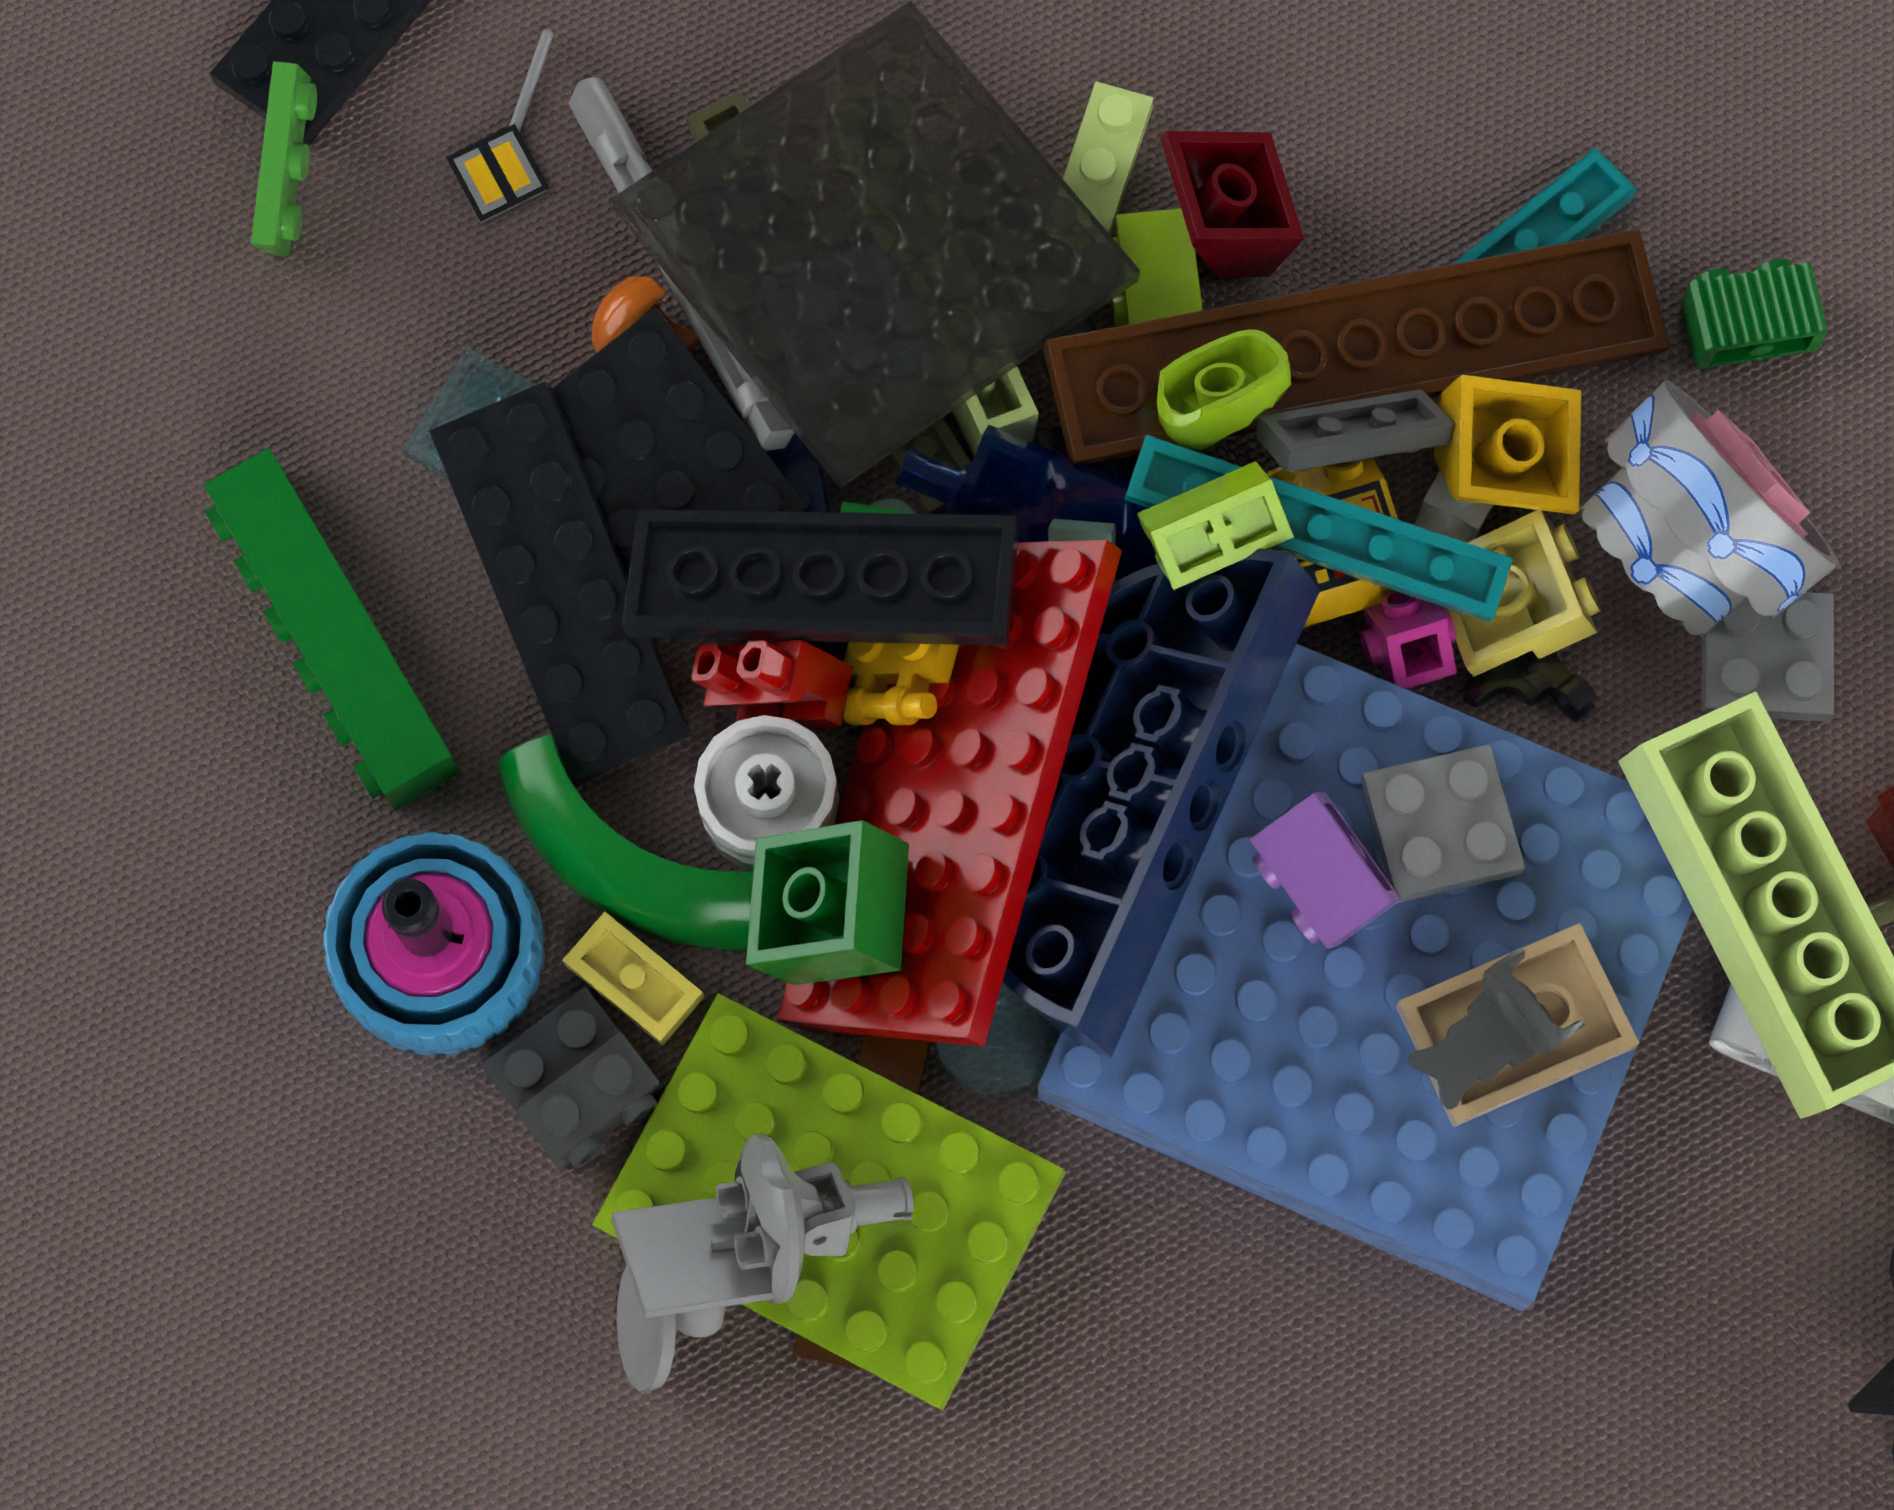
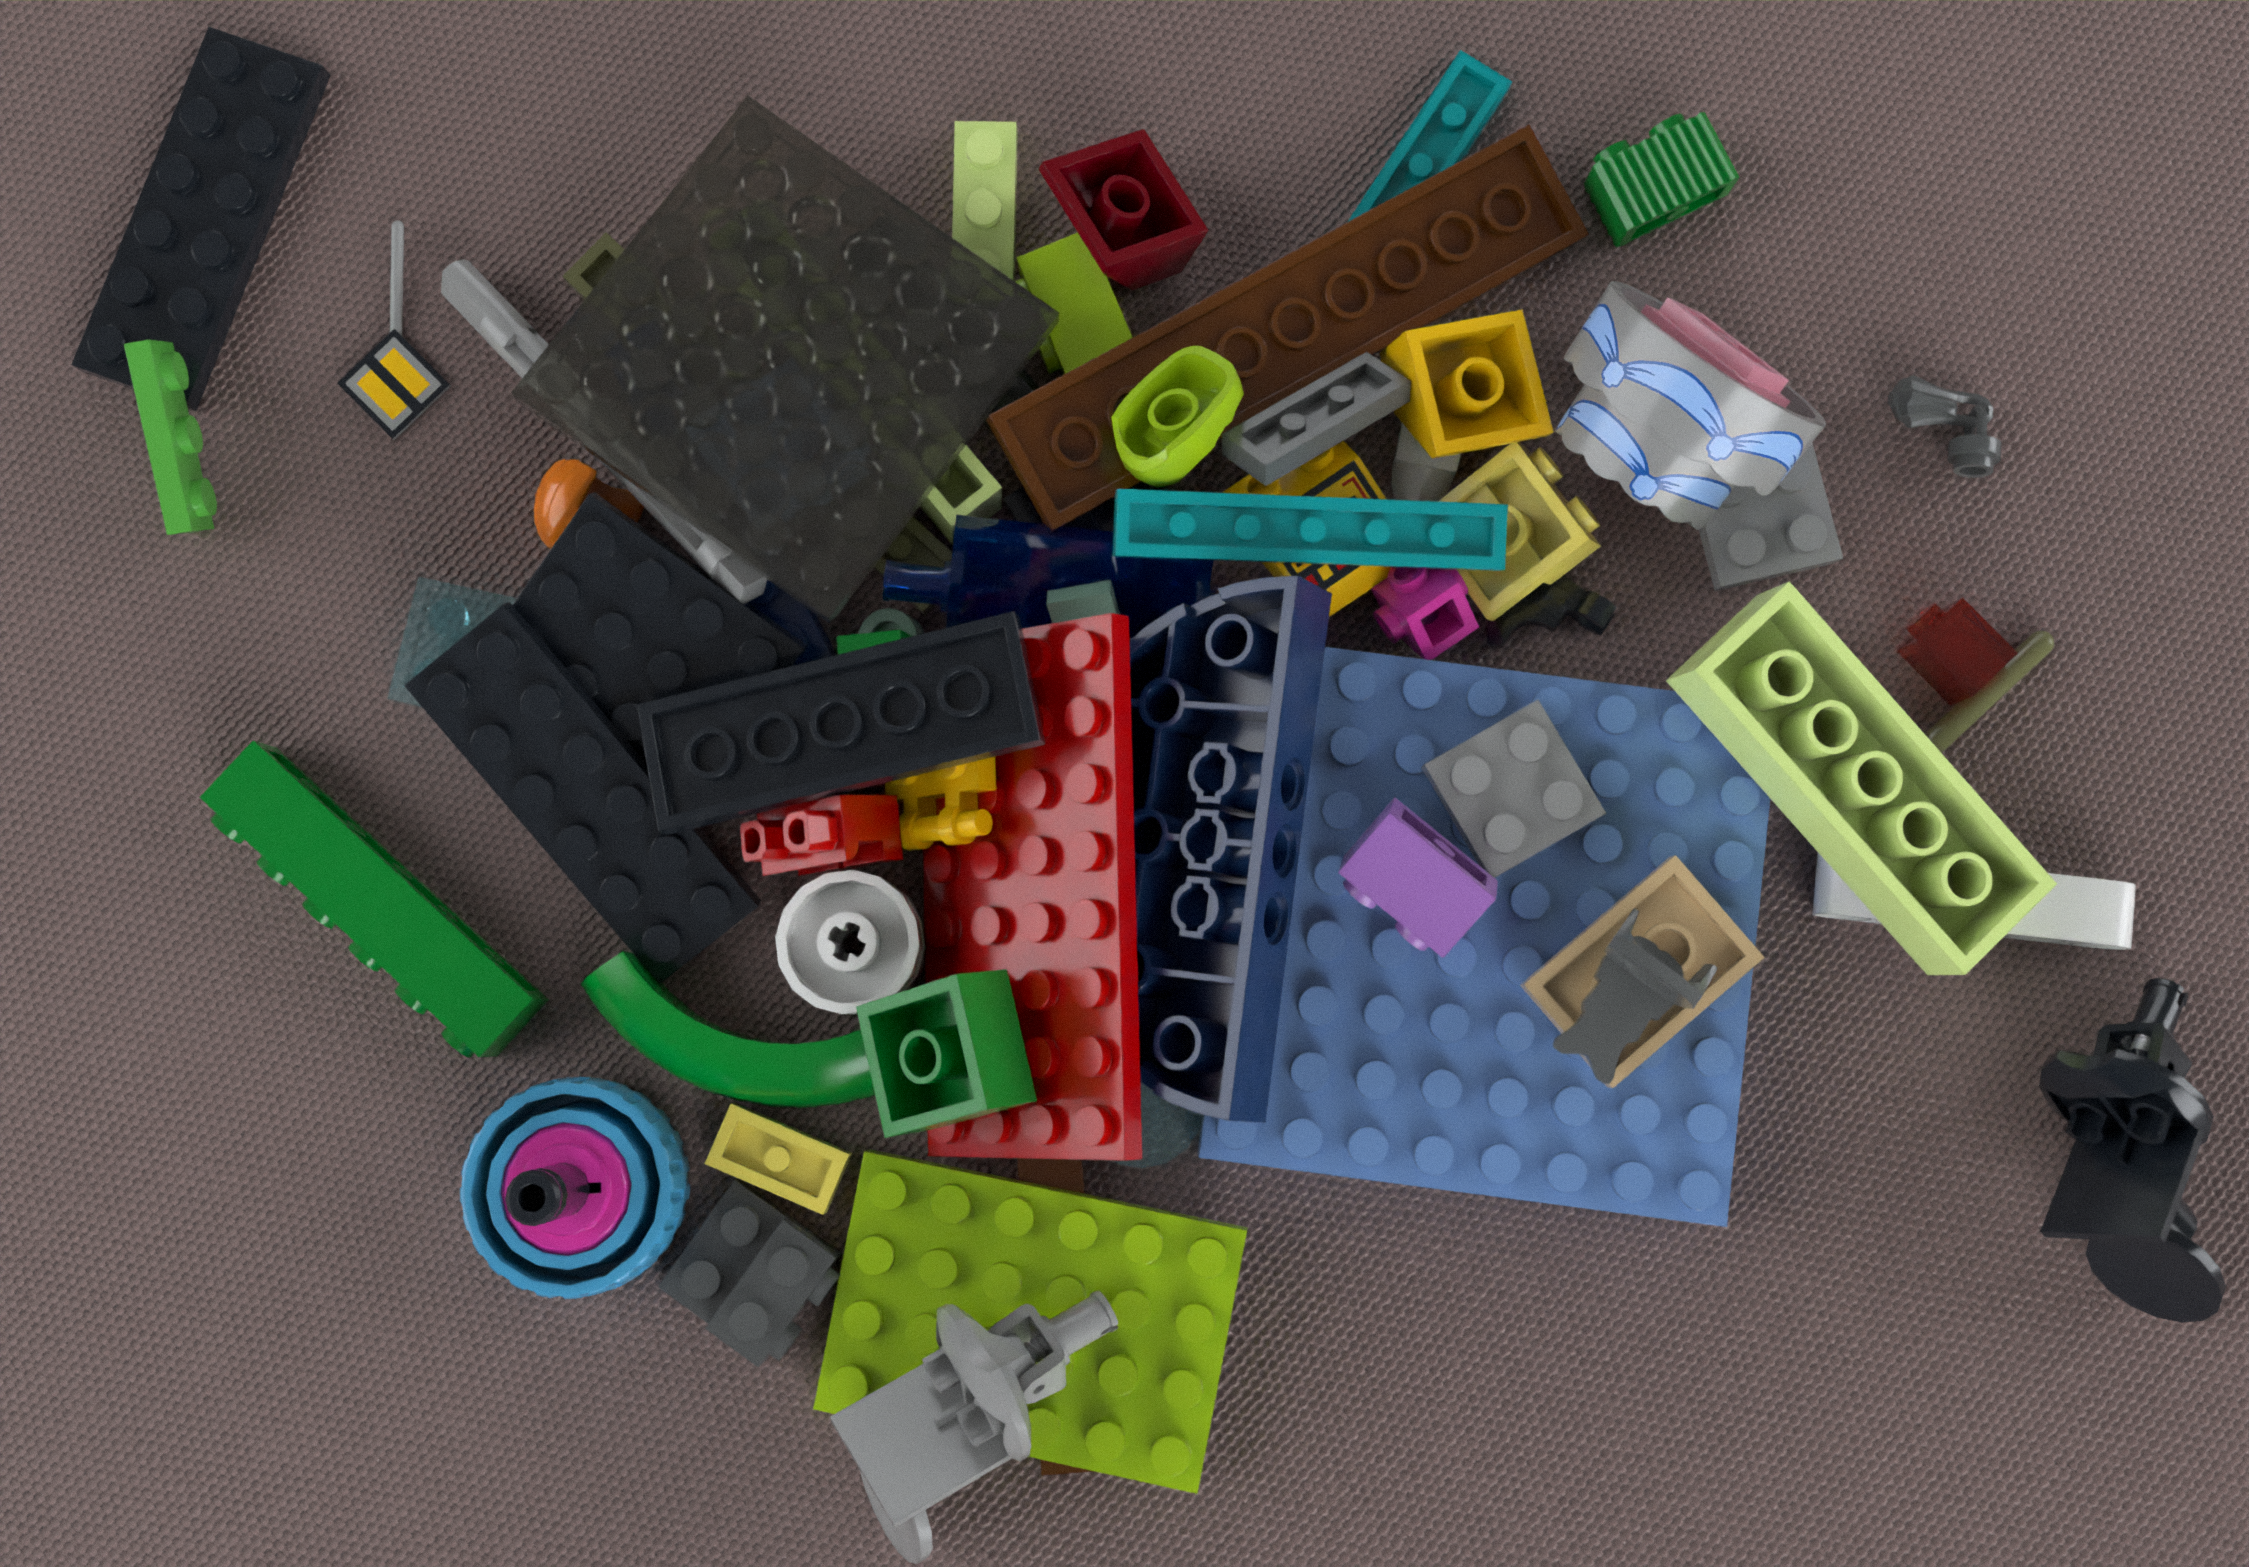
camera: 15 degrees left, 10 degrees up
lime hinge [1137,461,1294,590] -> none

